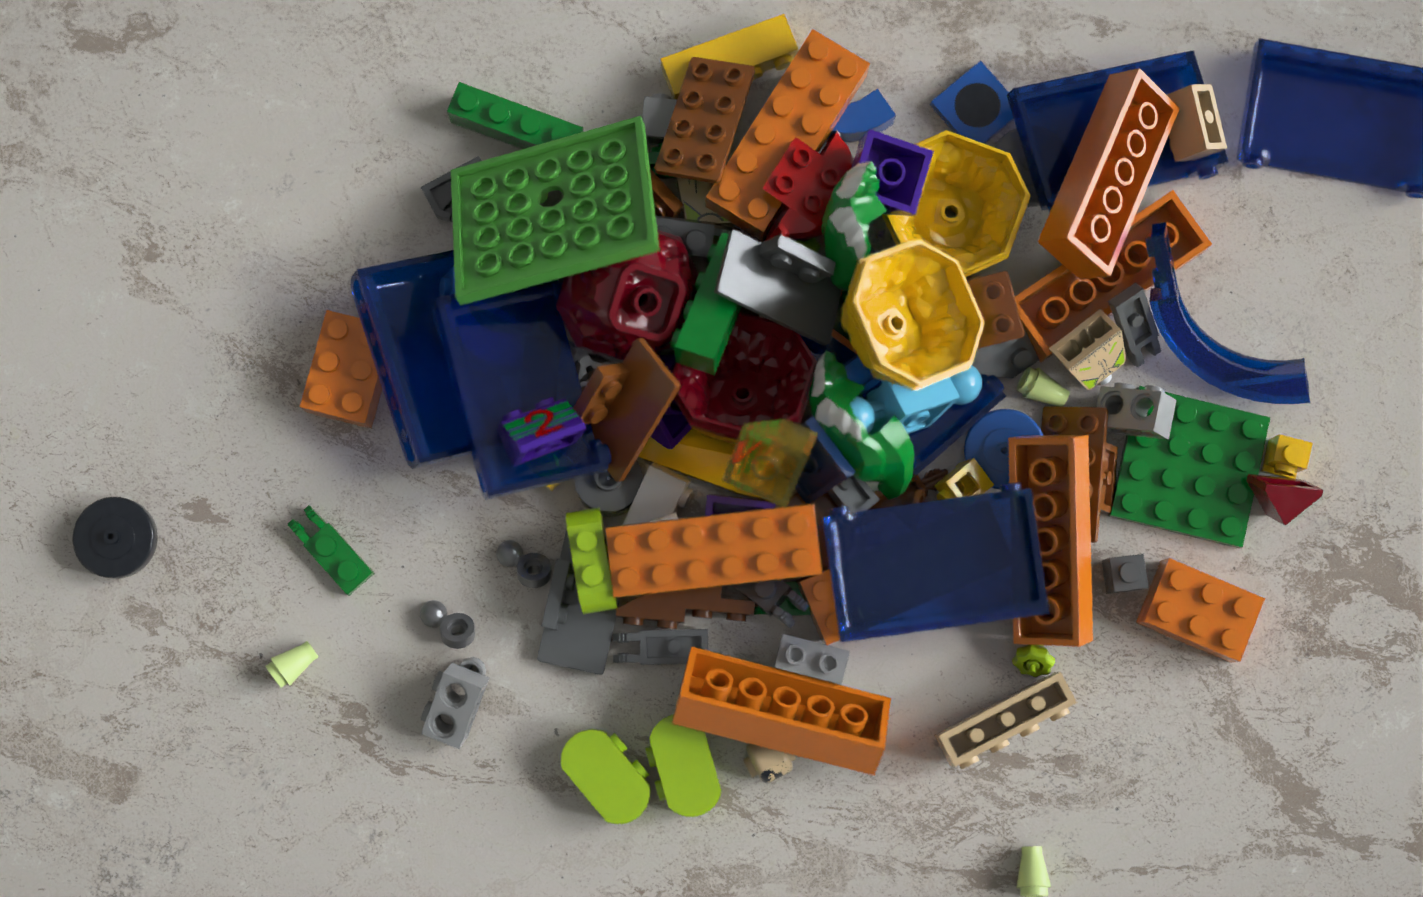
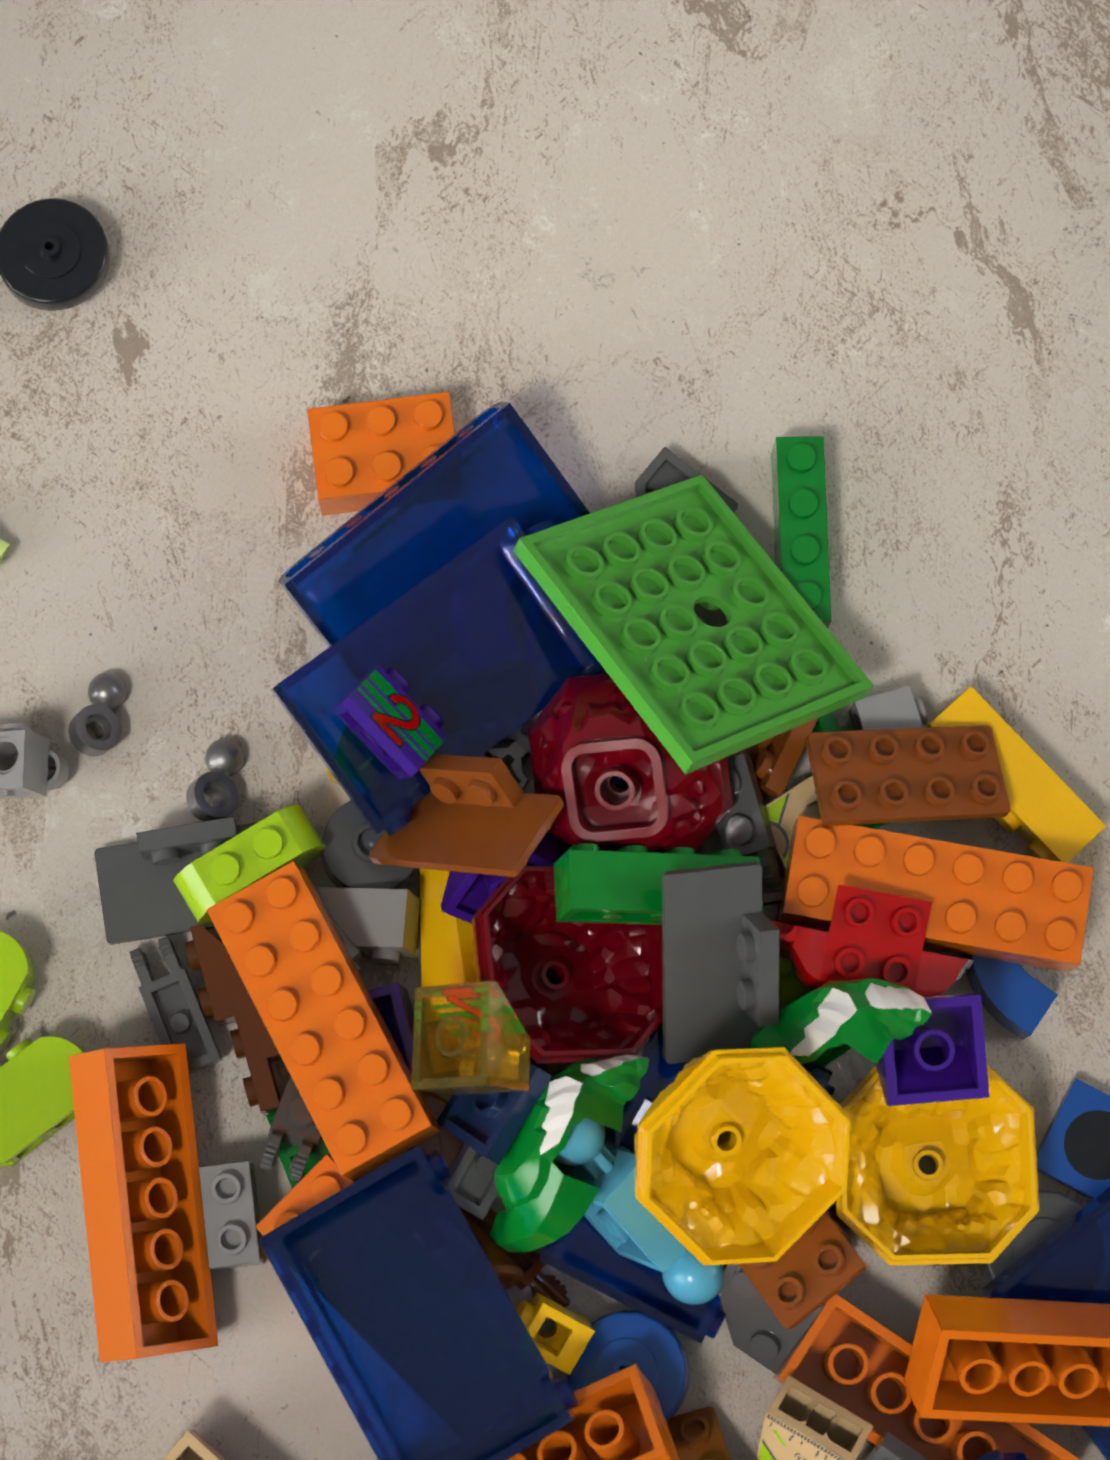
camera: 65 degrees right, 5 degrees down
green hinge [288,505,375,596] -> none
tan head [743,743,796,783] -> none
yellowish green cone [1017,367,1070,407] -> none

